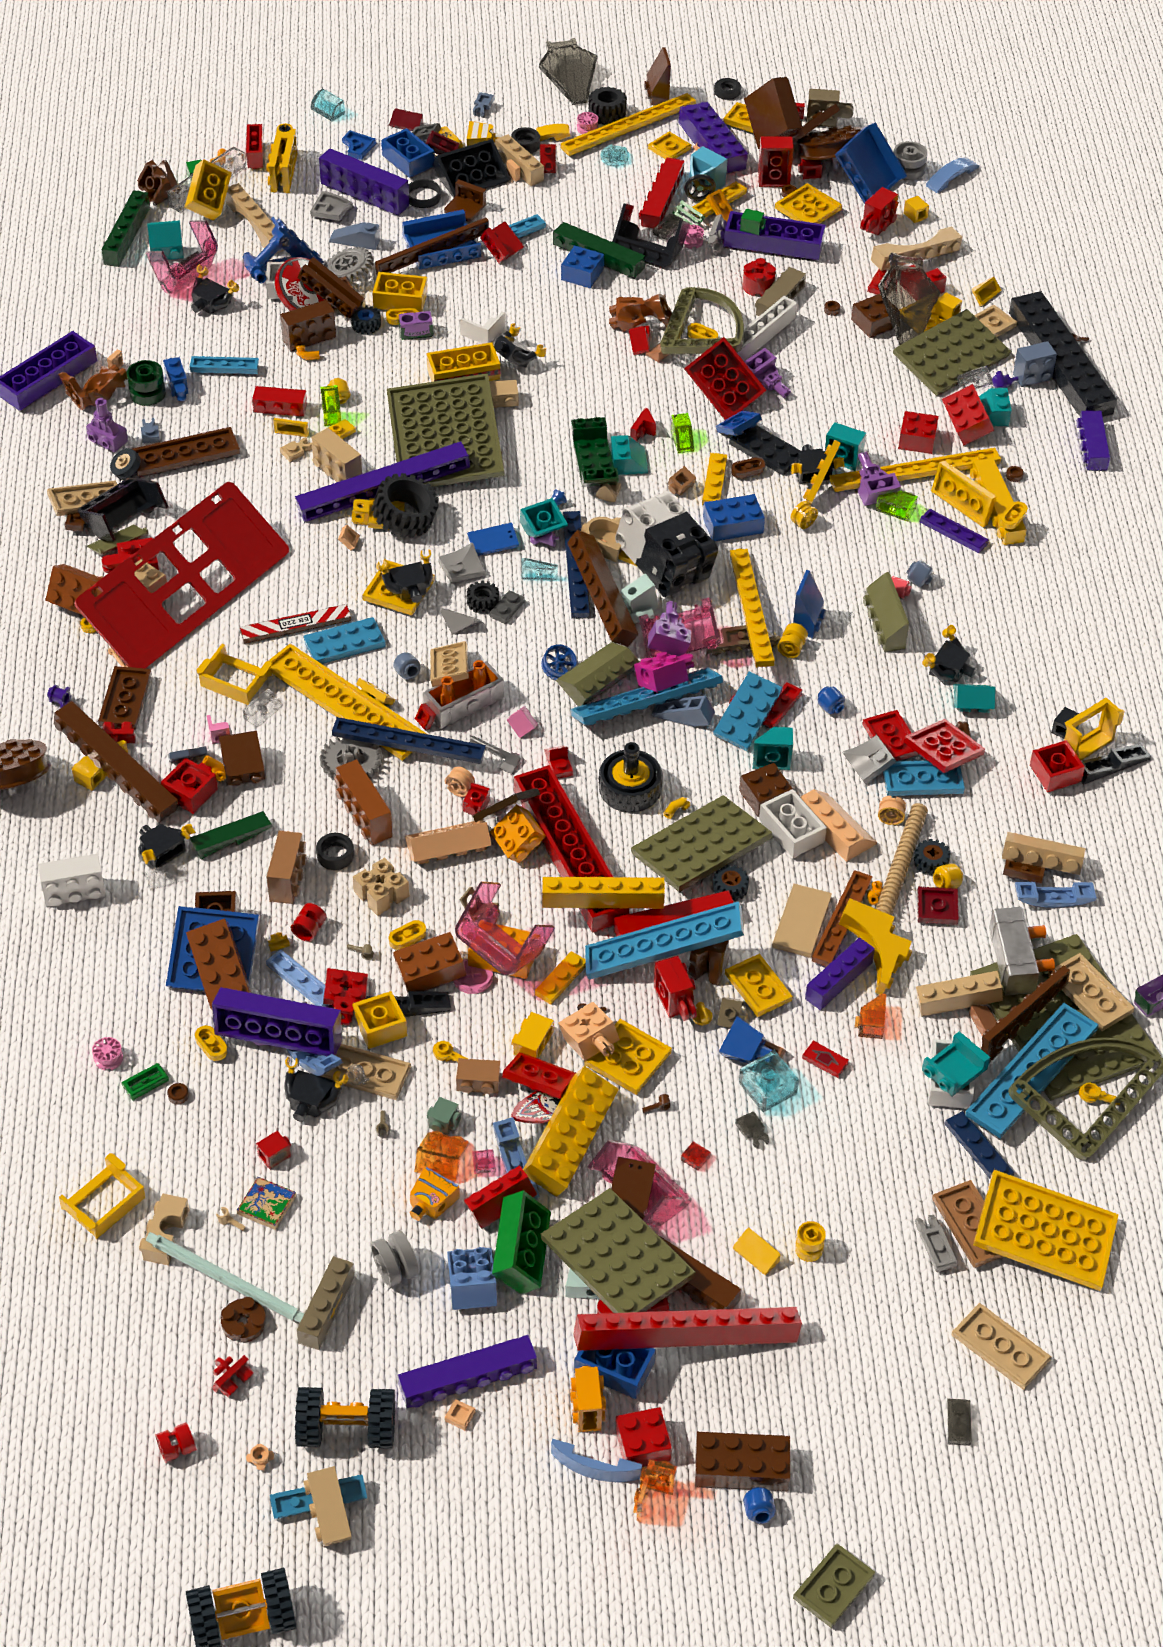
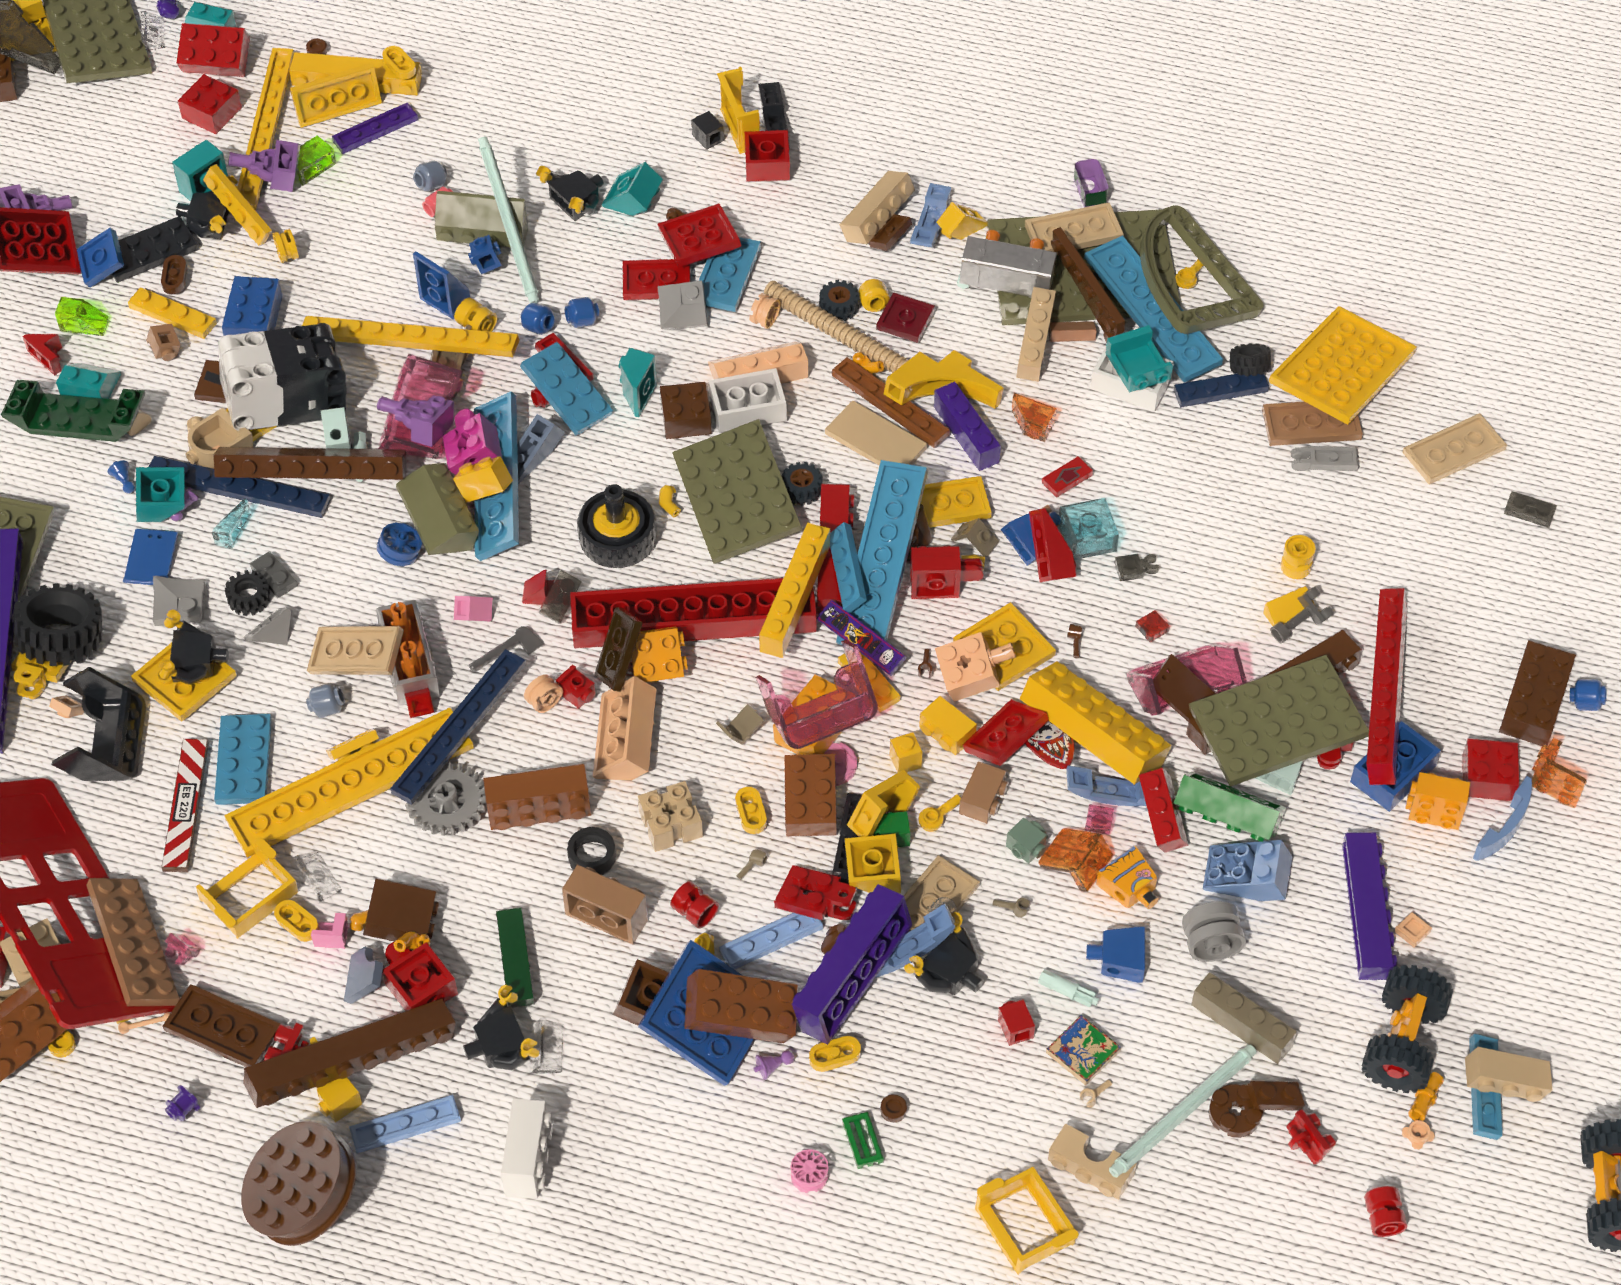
camera: 70 degrees left, 5 degrees up
none -> black windscreen [51,667,146,781]
none -> medium nougat plate [86,878,179,1006]
none -> clear pink tile [165,933,202,965]
none -> yellow plate [274,900,320,942]
none -> light blue tile [349,1095,461,1154]
none -> yellow brick [453,456,513,503]
none -> blue brick [468,235,502,274]
none -> light aqua piece [478,136,539,303]
none -> blue head [521,303,555,335]
none -> clear smoke plate [538,570,582,624]
none -> medium lavender piece [753,1050,794,1080]
none -> tile [816,600,906,676]
none -> dark azure plate [830,522,867,613]
none -> yellow panel [847,770,920,837]
none -> green brick [873,811,910,847]
none -> yellow brick [889,732,922,773]
none -> yellow slope [936,202,987,240]
none -> red slope [1029,508,1076,582]
none -> light aqua piece [1038,969,1100,1007]
none -> blue torso [1086,927,1145,983]
none -> black tyre [1230,343,1271,376]
none -> reddish brown plate [1247,1081,1305,1111]
none -> dark grey bar [1270,586,1335,643]
none -> light orange pin [1408,1072,1444,1121]

